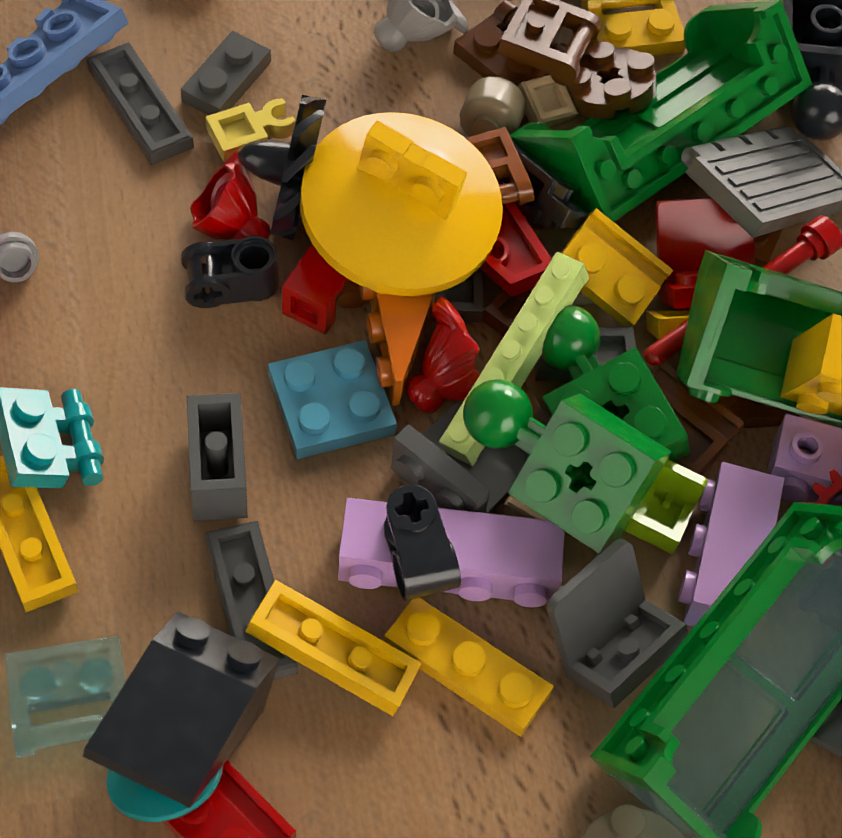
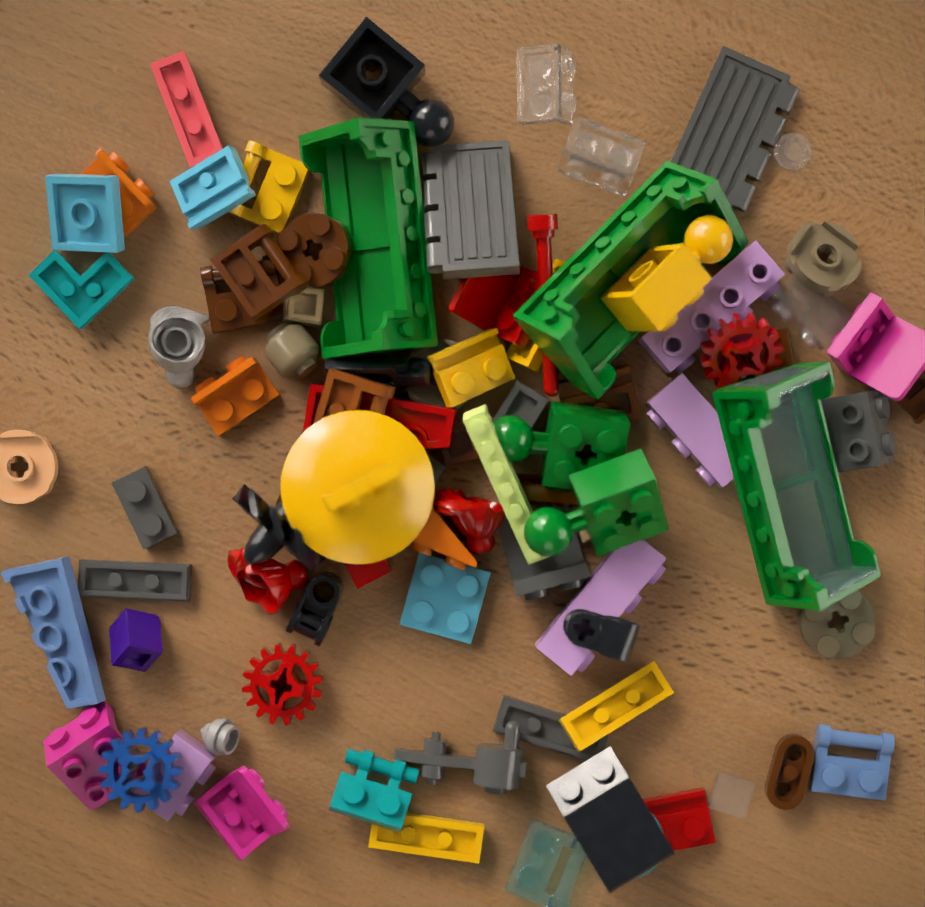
camera: 45 degrees left, 30 degrees up
dark grey brick [186,393,248,521] -> none
light yellow plate [205,99,295,163] -> none
yellow plate [383,598,554,737] -> none
dark grey bracket [547,538,688,708] -> none
lime bracket [624,459,708,554] -> none
none -> dark purple panel [109,608,163,672]
none -> orange bracket [190,356,281,436]
none -> red gear [242,643,324,725]
none -> dark grey piece [393,720,528,794]

